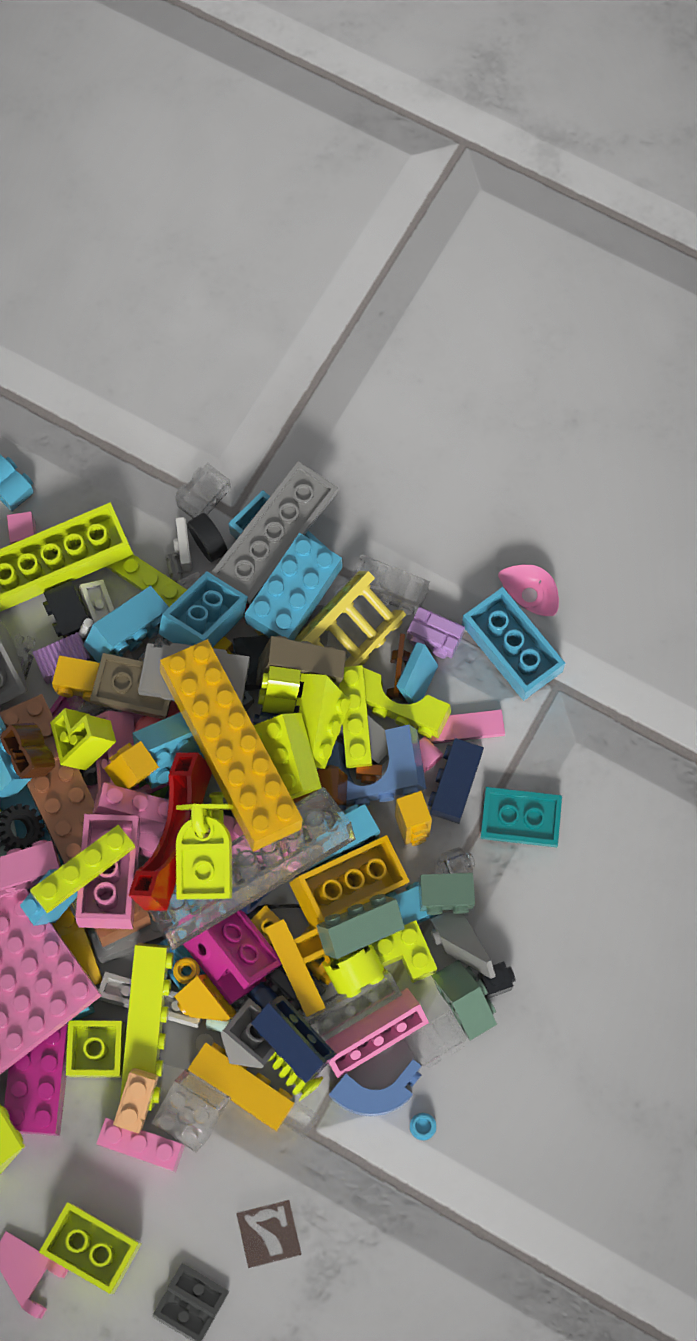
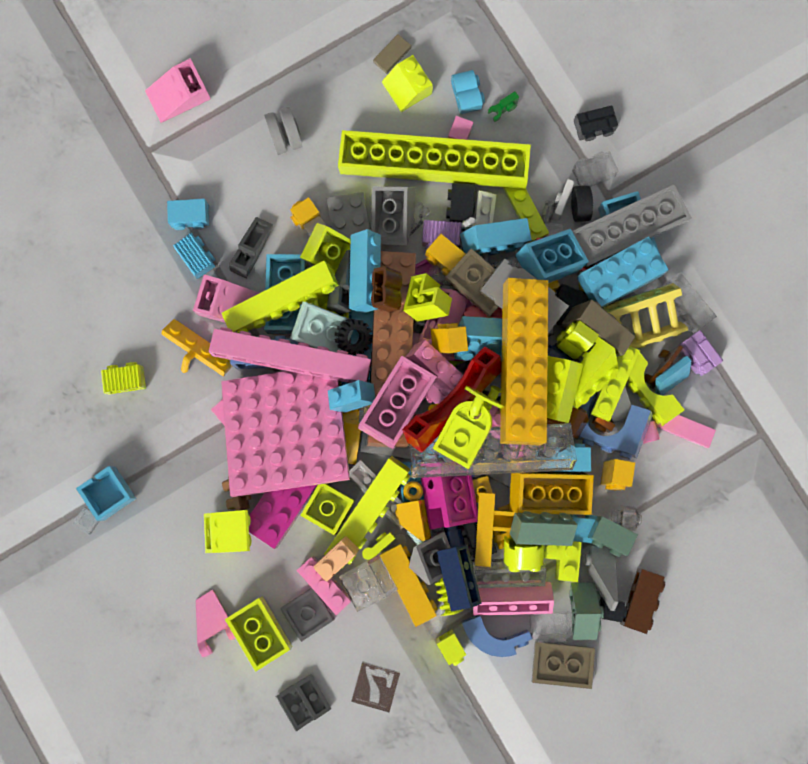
camera: 30 degrees right, 10 degrees up
neon yellow plate [30,825,135,913] -> none
medium azure plate [410,1113,437,1141] -> none
dark blue brick [427,738,484,824] -> none
medium azure brick [462,587,566,701] -> none
teal plate [480,787,562,848] -> none
bright pink piece [498,564,559,616] -> none
none -> flat silver tile [280,588,335,642]
none -> neon yellow plate [362,532,396,560]
none -> neon yellow brick [436,629,466,666]
none -> green plate [488,91,519,122]
none -> dark tan plate [531,641,595,689]
none -> black brick [574,105,618,141]
none -> reddish brown brick [620,568,665,634]

